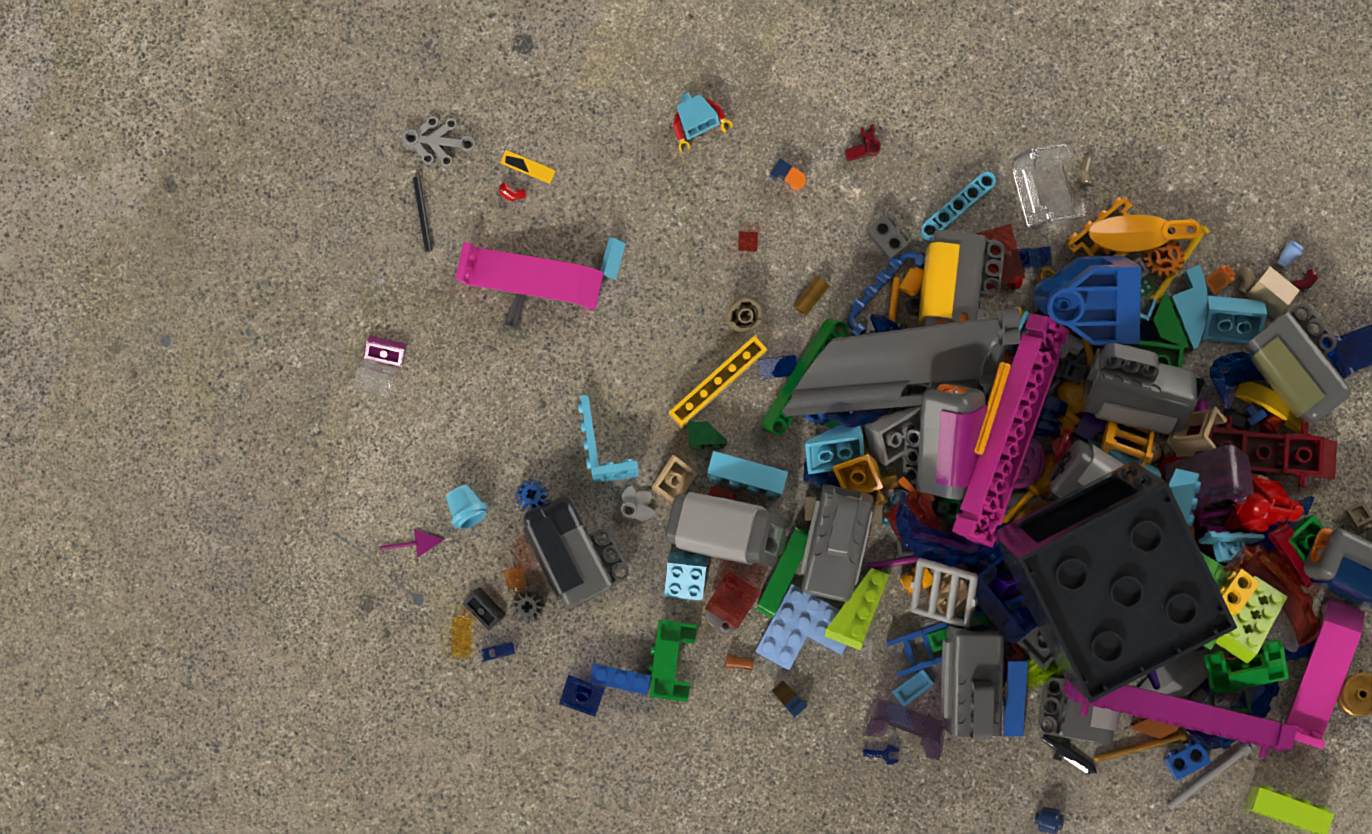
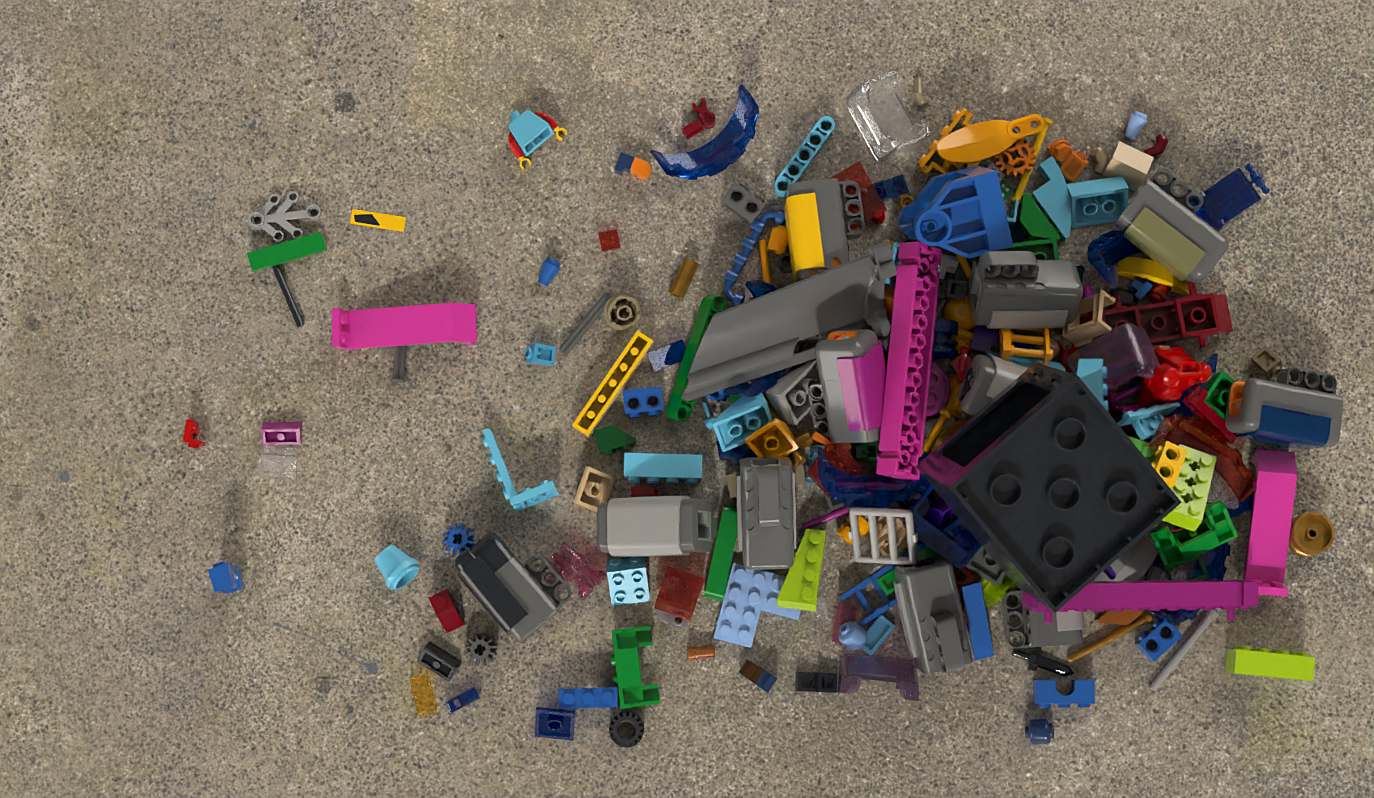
camera: 10 degrees left, 0 degrees up
magenta piece [379,529,444,558] -> none
red arm [499,183,526,201] -> none
clear orange bracket [503,566,528,593] -> none
medium azure tile [600,237,626,280] -> none
light grey plate [619,486,655,521] -> none
clear blue bar [862,745,899,765] -> none
light orange axle [975,362,1011,455] -> none
none -> red bracket [182,419,205,449]
none -> blue arch [208,561,245,594]
none -> green tile [247,232,327,272]
none -> dark red slope [428,589,464,633]
none -> dark azure bracket [525,343,556,366]
none -> blue cone [537,257,561,287]
none -> clear pink piece [551,543,607,600]
none -> dark grey axle [559,292,612,355]
none -> black tyre [609,712,644,748]
none -> blue brick [623,386,663,418]
none -> clear blue windscreen [650,84,759,180]
none -> medium azure hand [702,402,714,430]
none -> black slope [795,672,838,693]
none -> clear pink slope [831,603,857,644]
none -> medium blue head [838,621,867,650]
none -> blue arch [1033,680,1095,708]
none -> orange piece [1047,139,1073,163]

